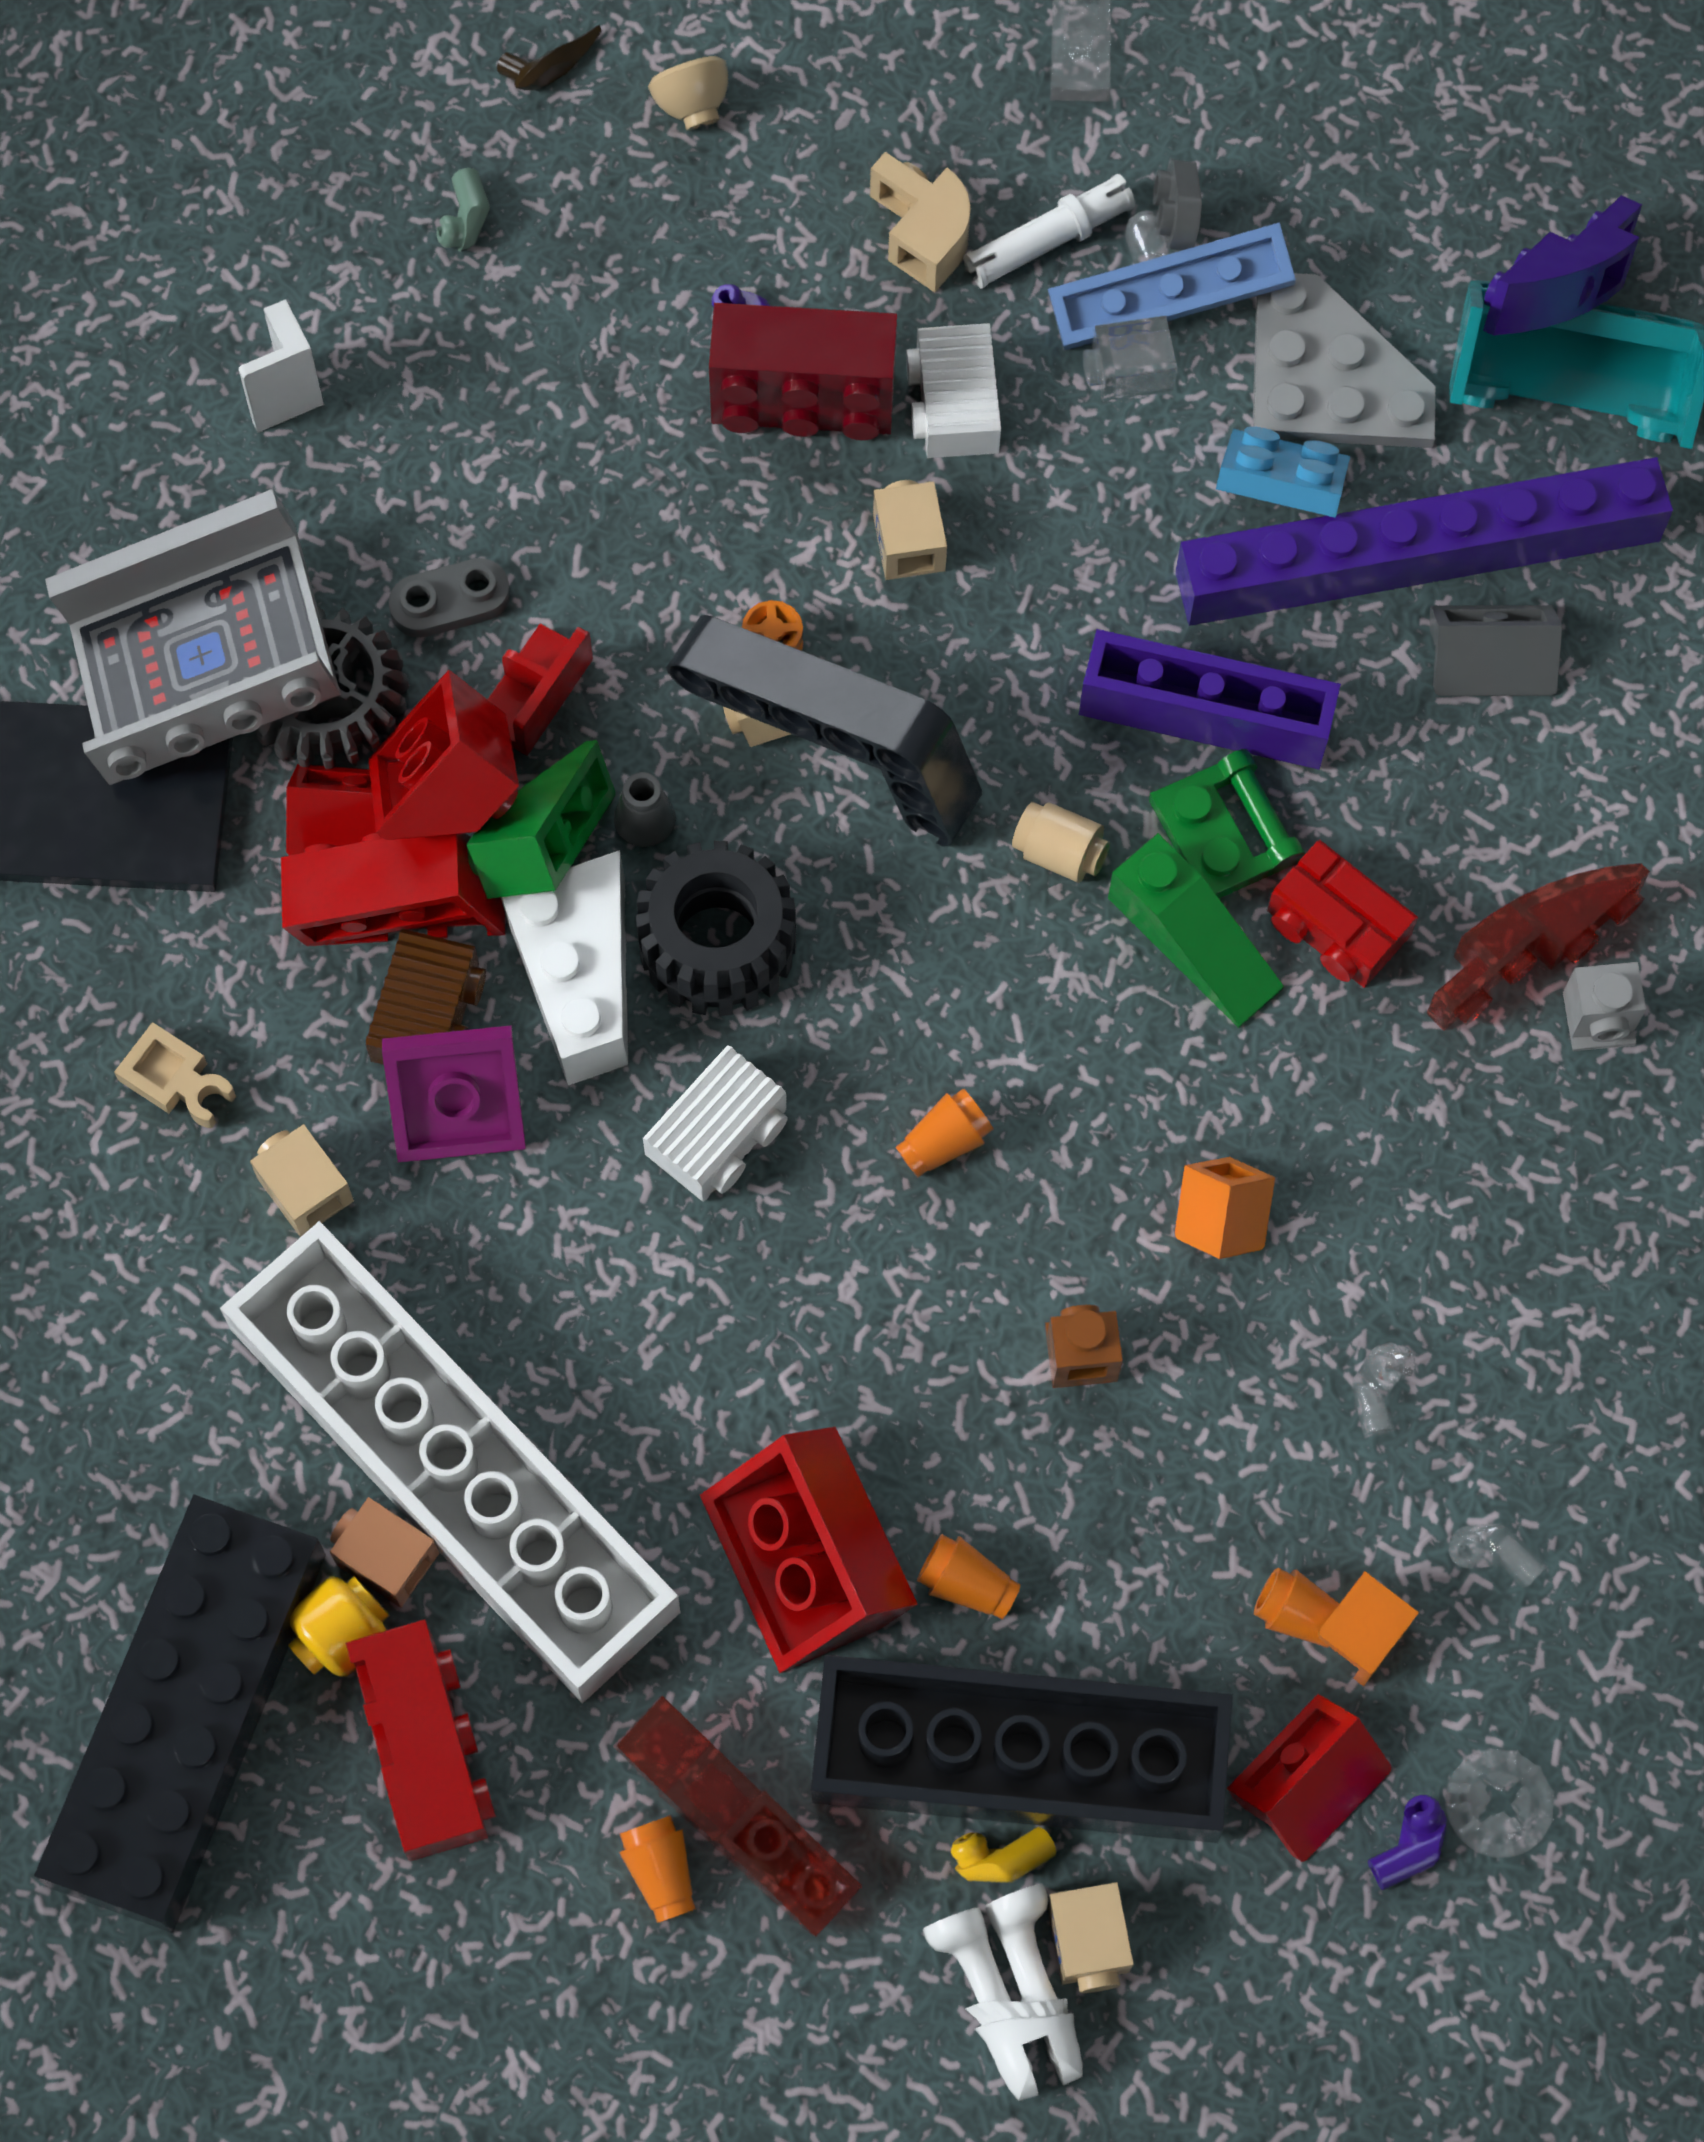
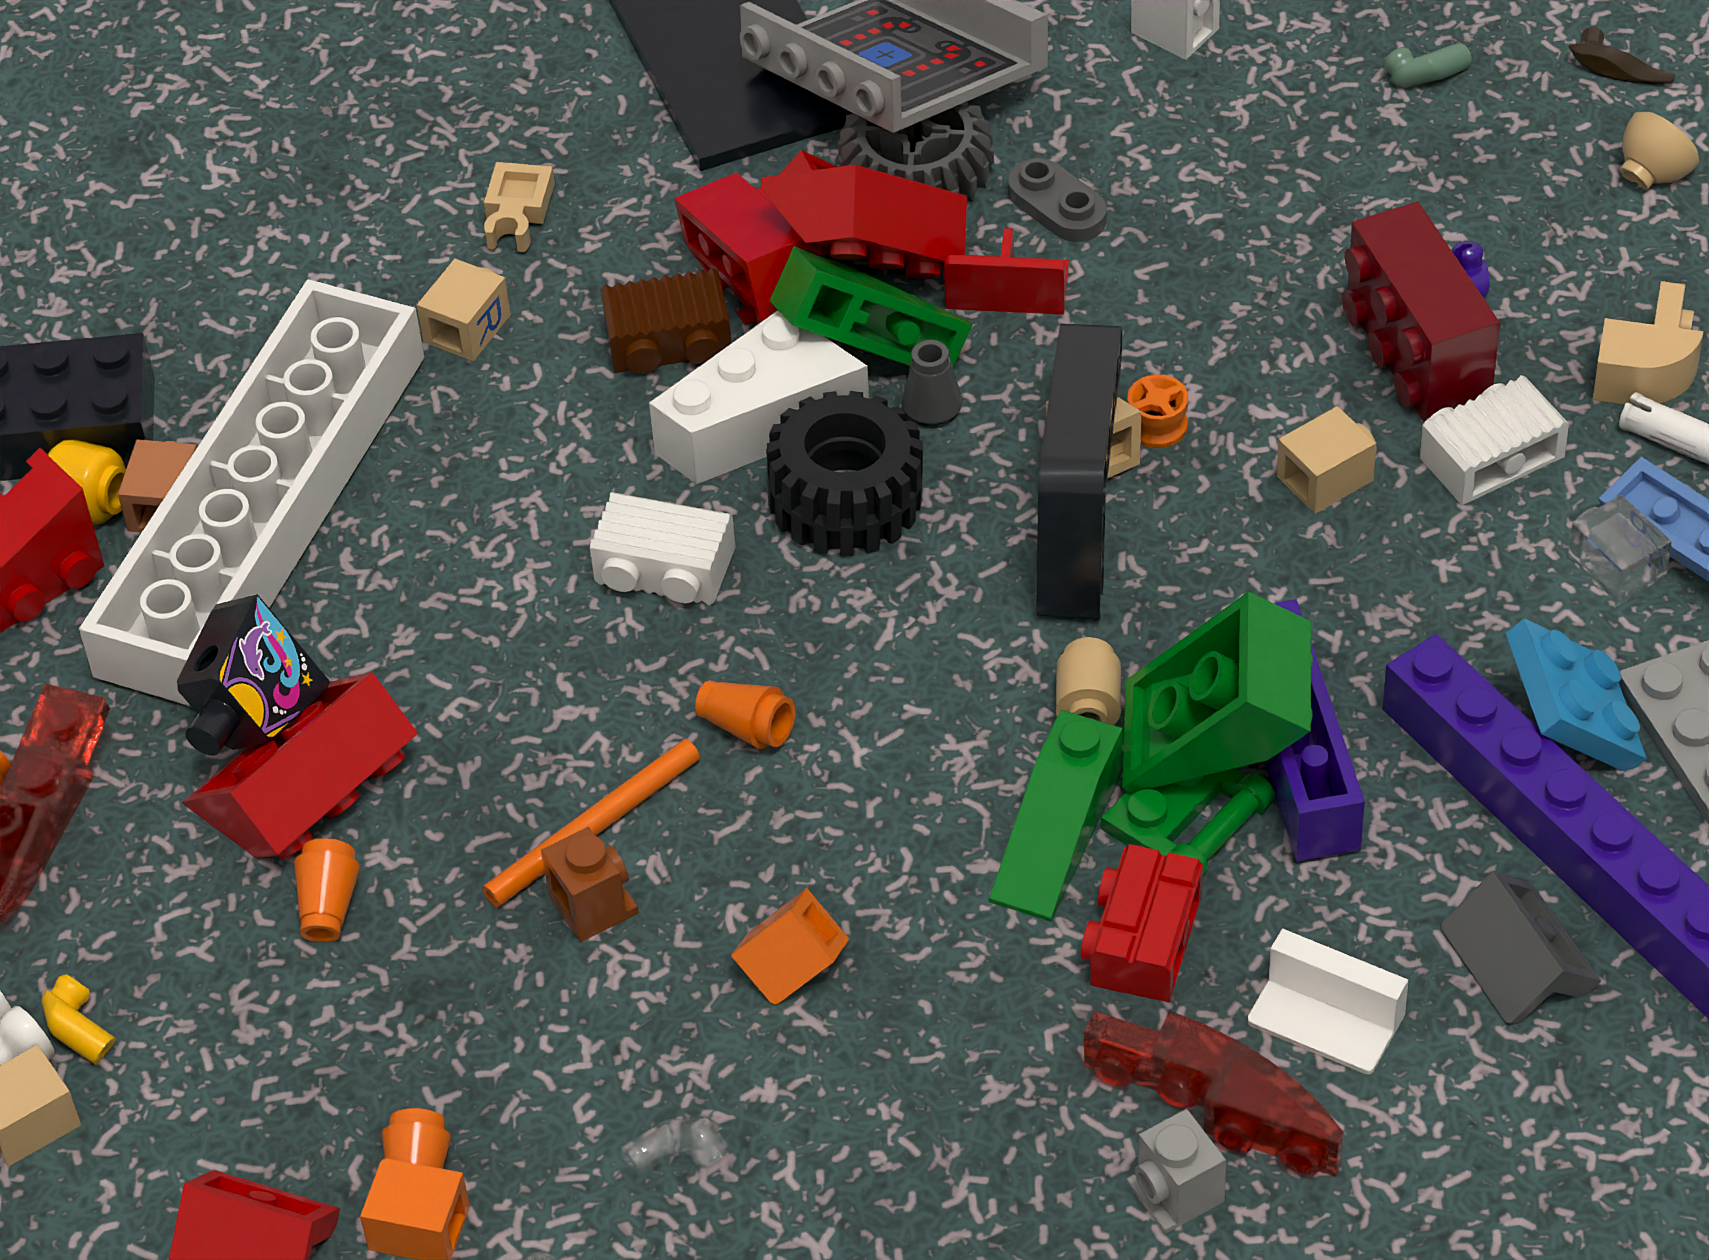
camera: 70 degrees right, 20 degrees down
magenta plate [382,1026,526,1163] -> none
black brick [811,1655,1233,1843] -> none
none -> black torso [177,594,330,756]
none -> orange piece [482,739,700,908]
none -> green slope [1122,591,1313,793]
none -> white panel [1248,928,1408,1075]

